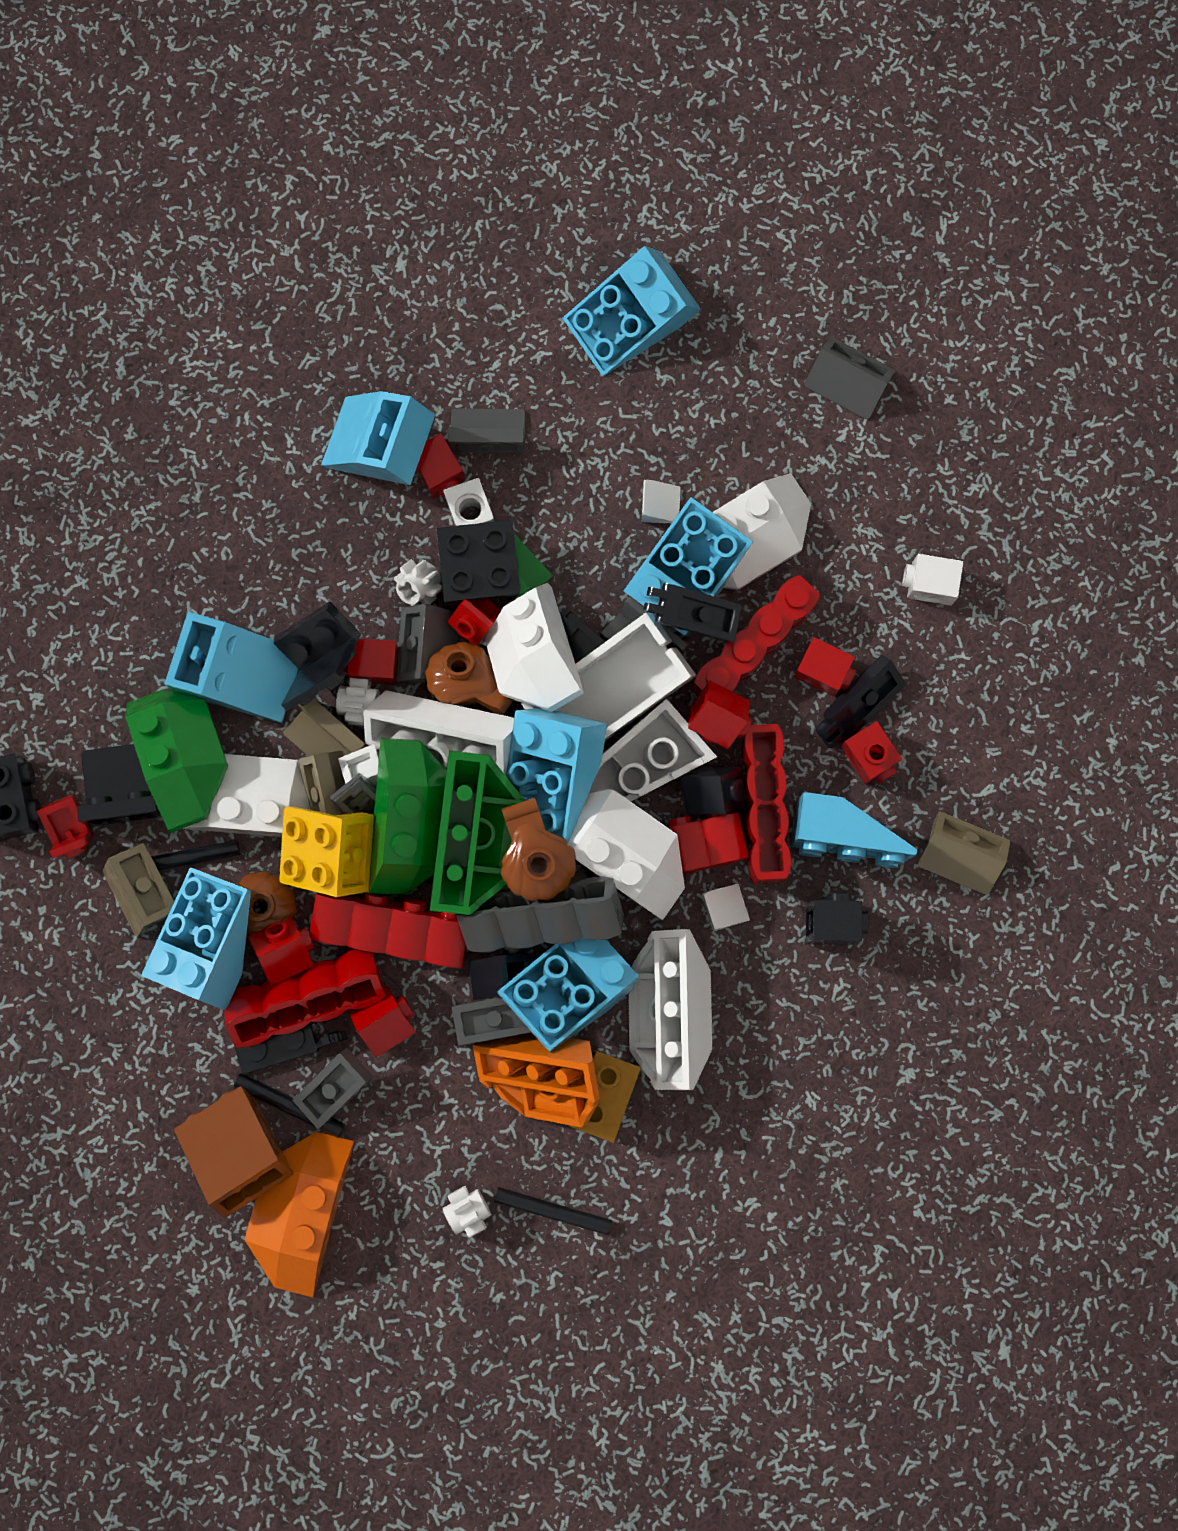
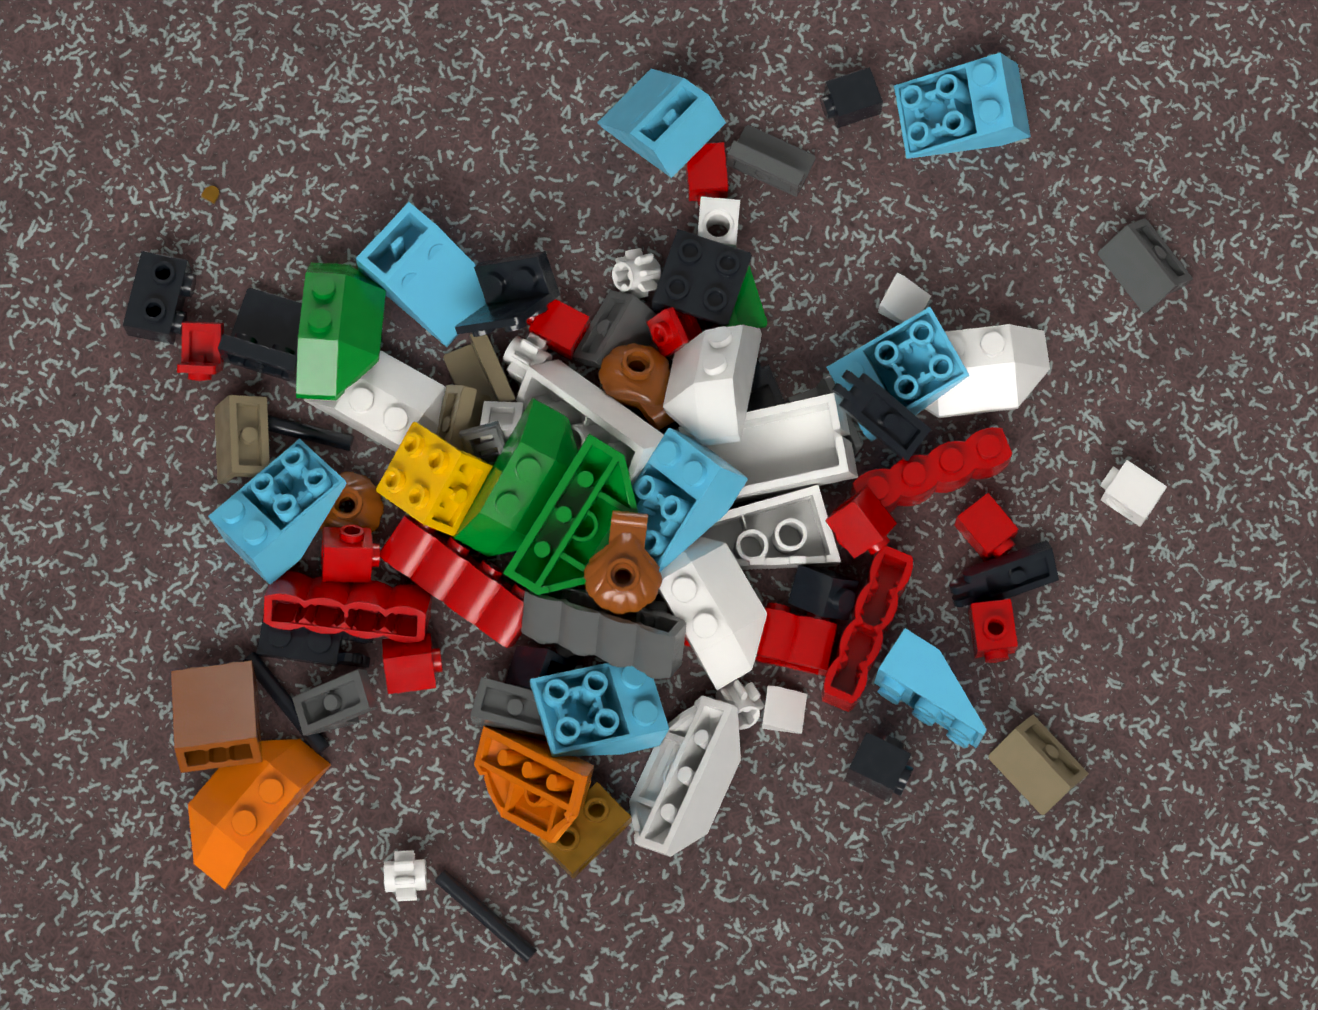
camera: 25 degrees right, 5 degrees down
none -> pearl gold piece [201,186,219,204]
none -> white gear [716,680,765,730]
none -> black brick [820,67,883,128]

